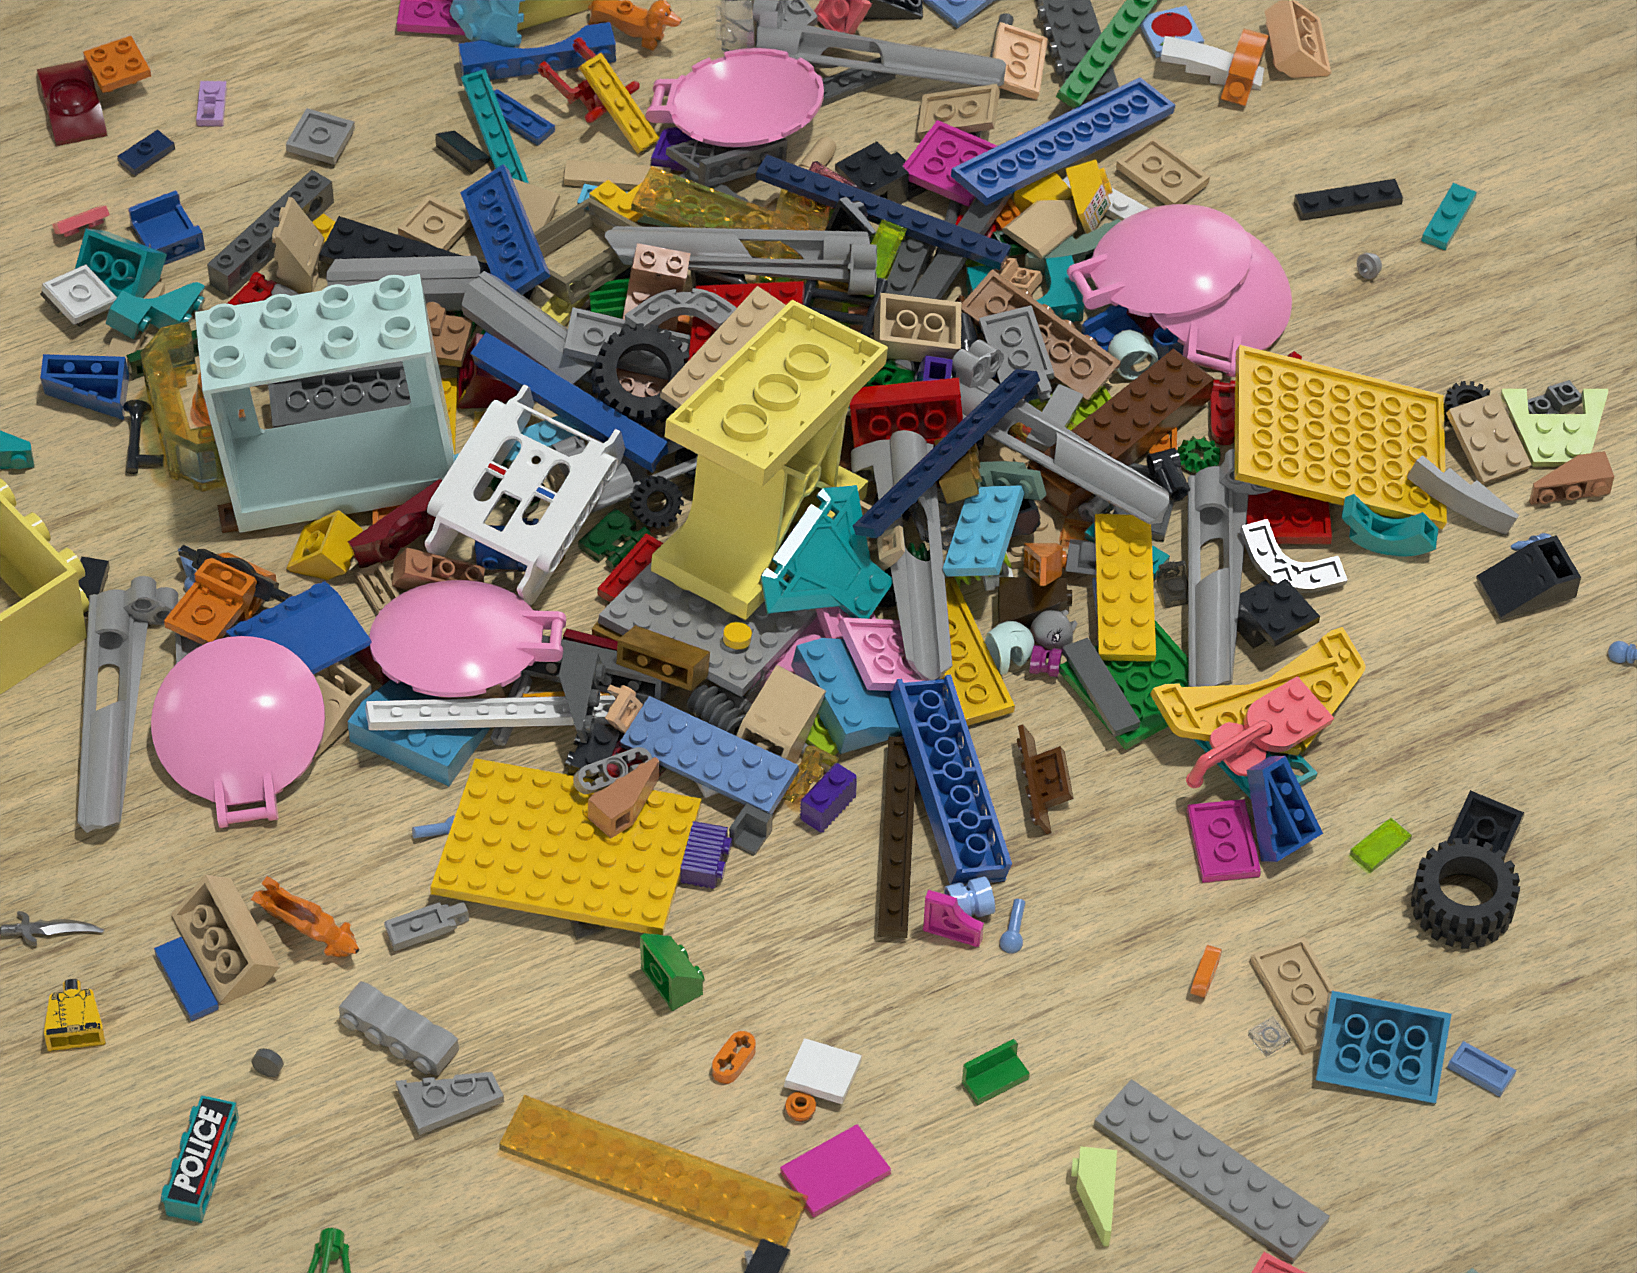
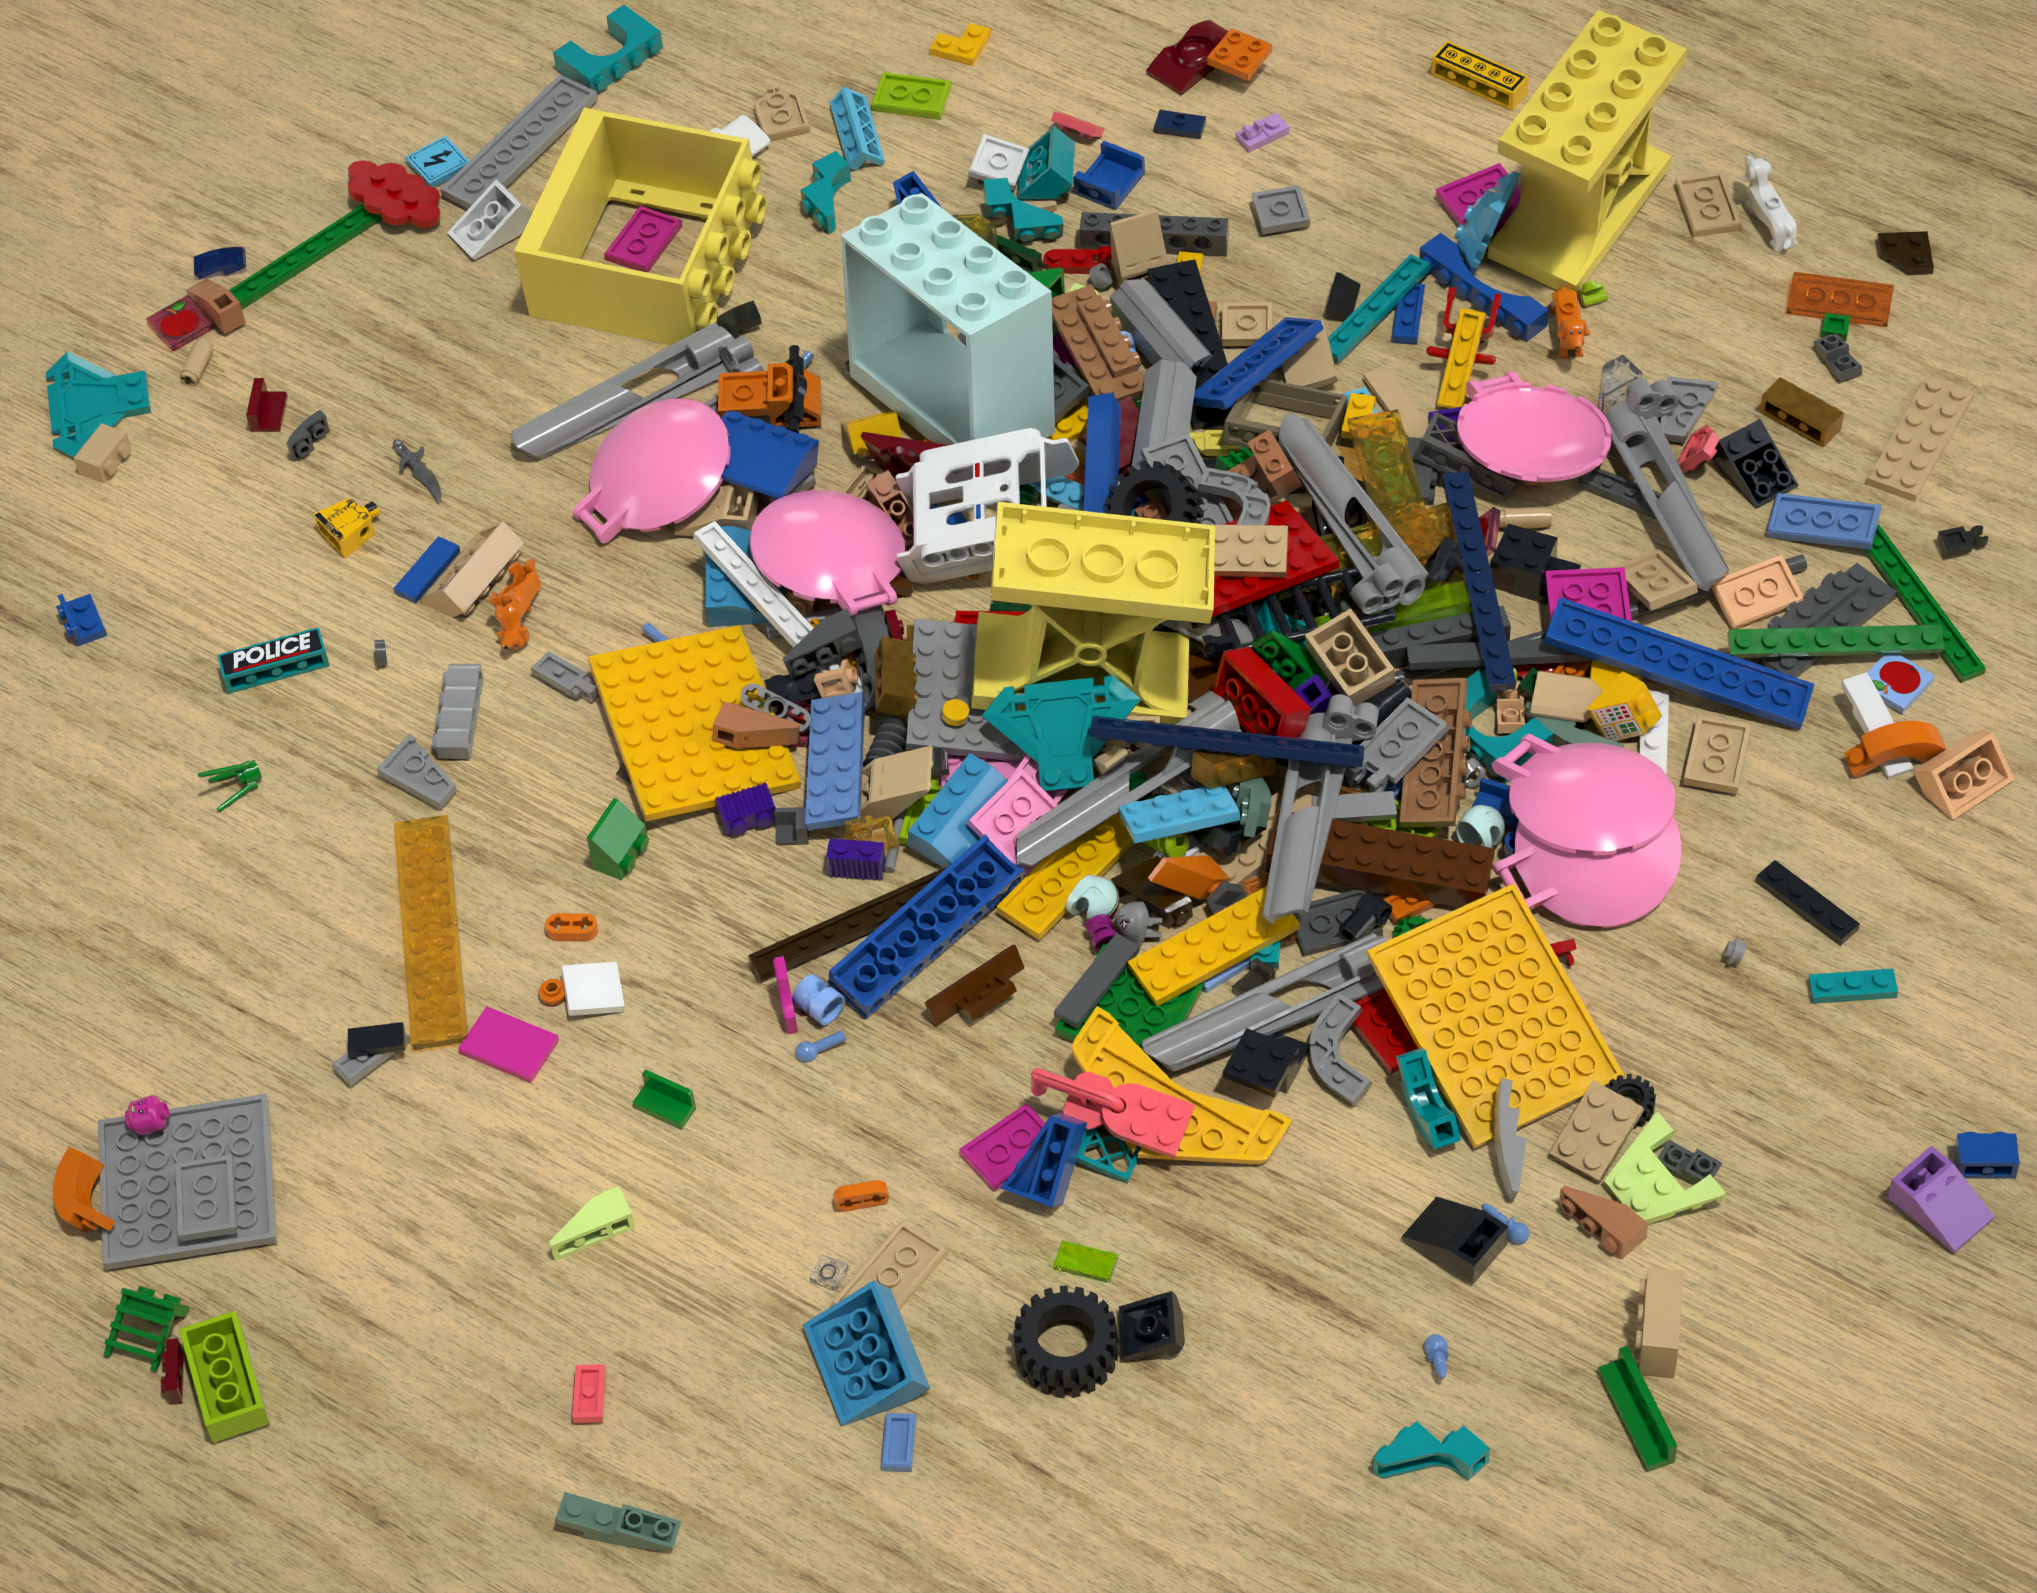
camera: 65 degrees right, 0 degrees up
light grey plate [1094,1079,1330,1264] -> none

